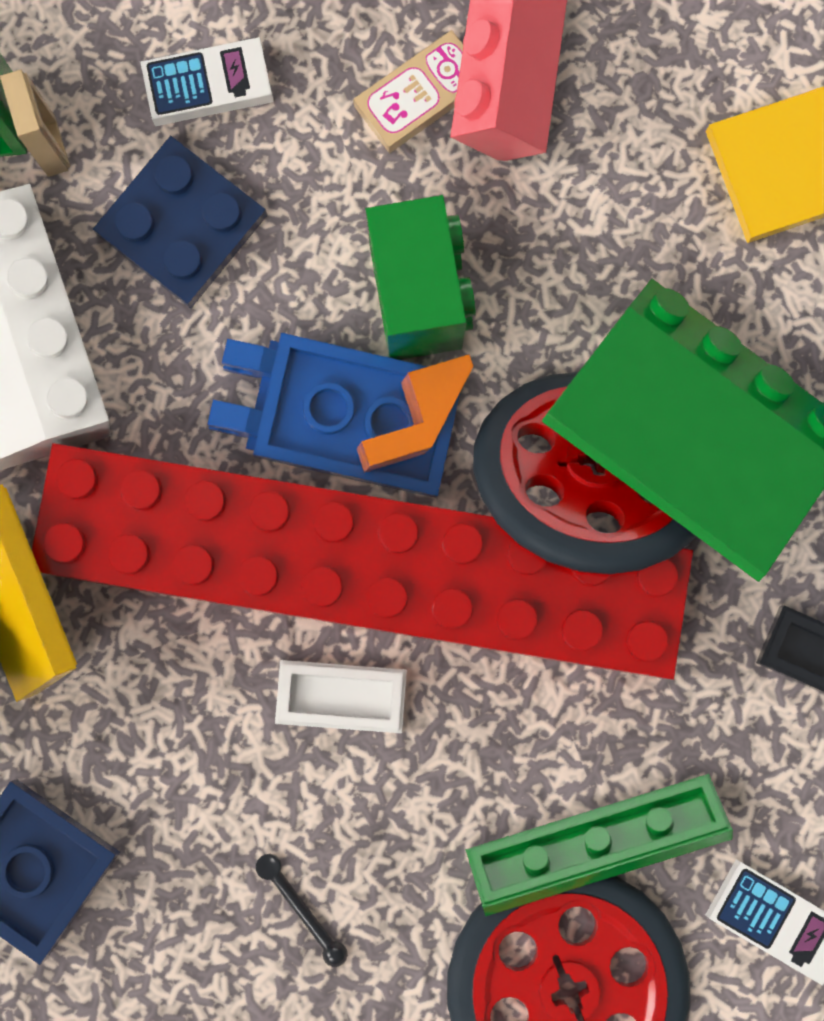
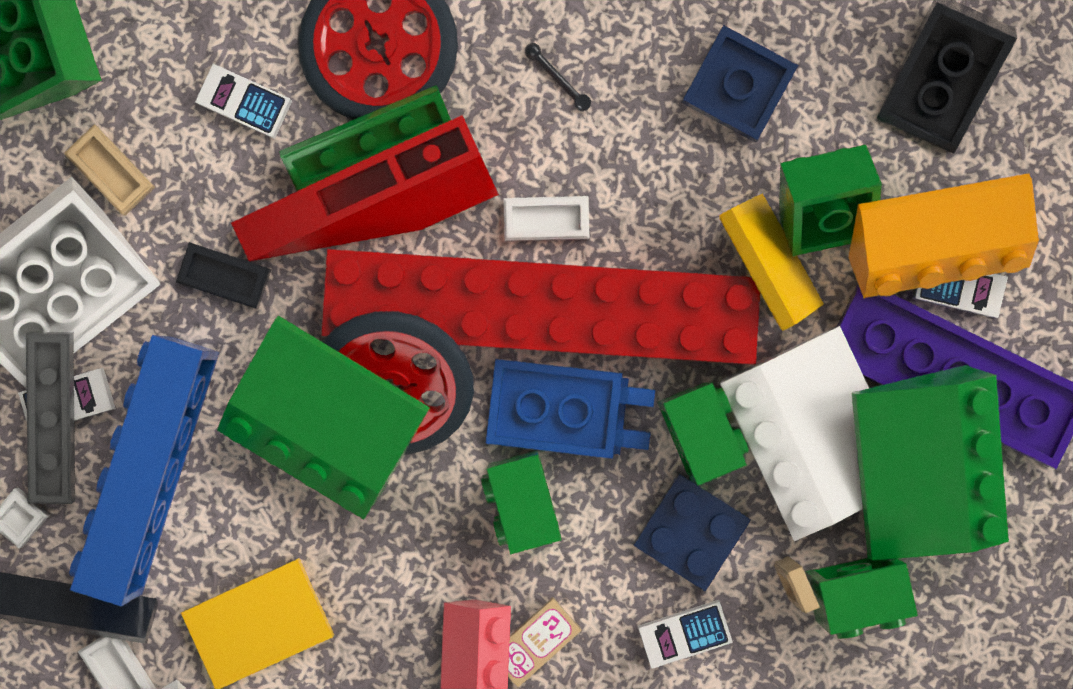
camera: 170 degrees right, 5 degrees up
orange slope [357,354,473,473] -> none
none -> red wedge [231,115,499,262]
none -> green brick [657,382,749,486]

